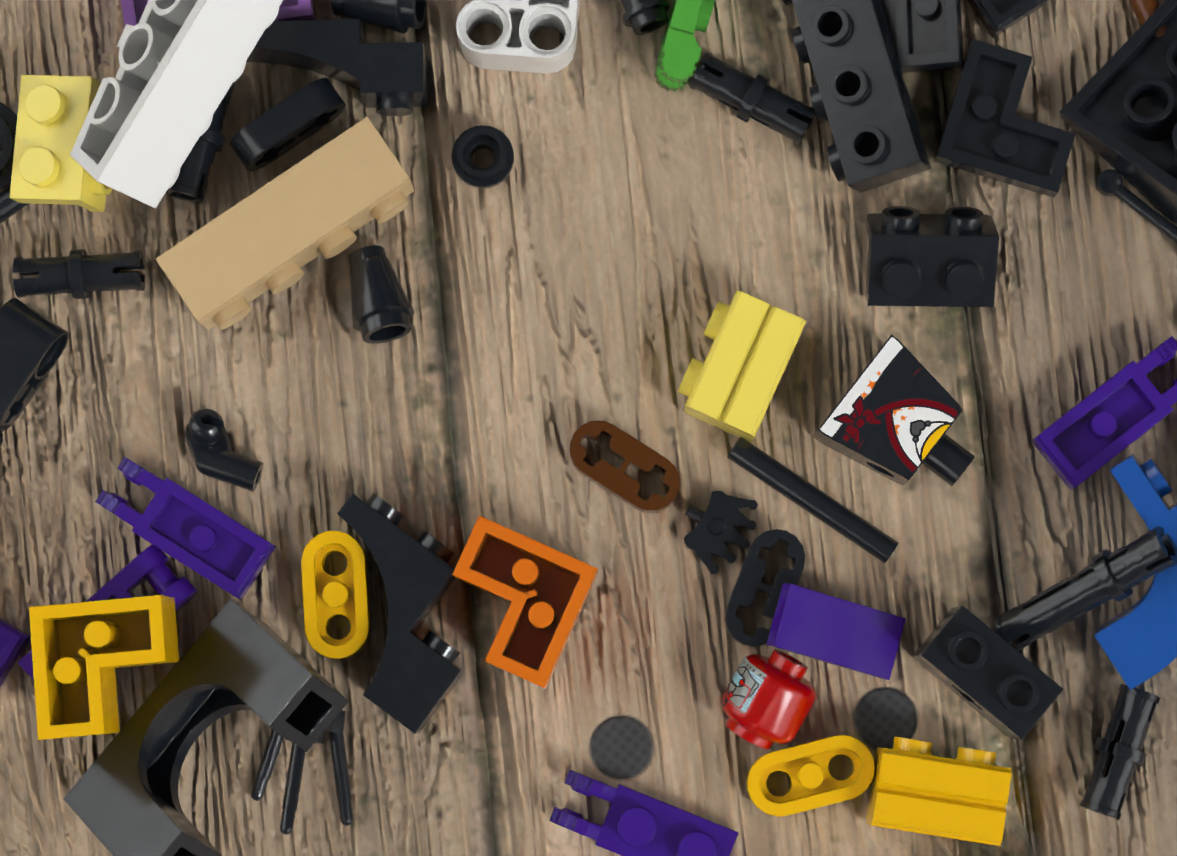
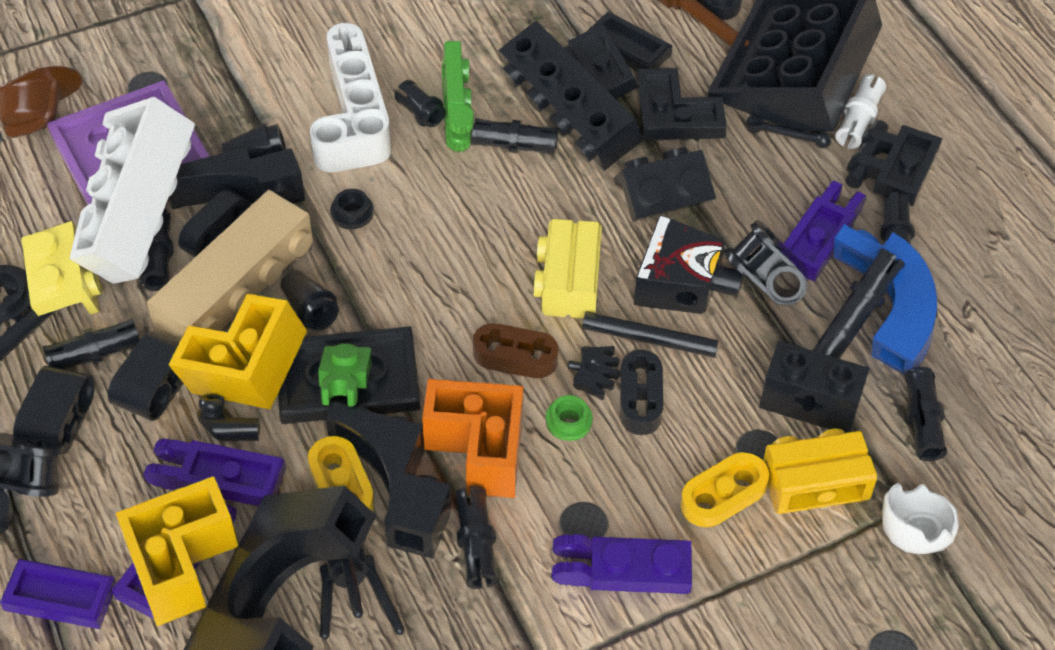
camera: 25 degrees left, 30 degrees down
red head [721,649,817,750] -> none
dark purple tile [766,583,906,680] -> none
none -> black beam [108,331,184,421]
none -> yellow brick [168,294,307,410]
none -> black tile [278,326,421,425]
none -> bright green plate [318,344,372,406]
none -> black pin [455,486,498,589]
none -> bright green plate [546,395,593,441]
none -> black piece [725,220,808,305]

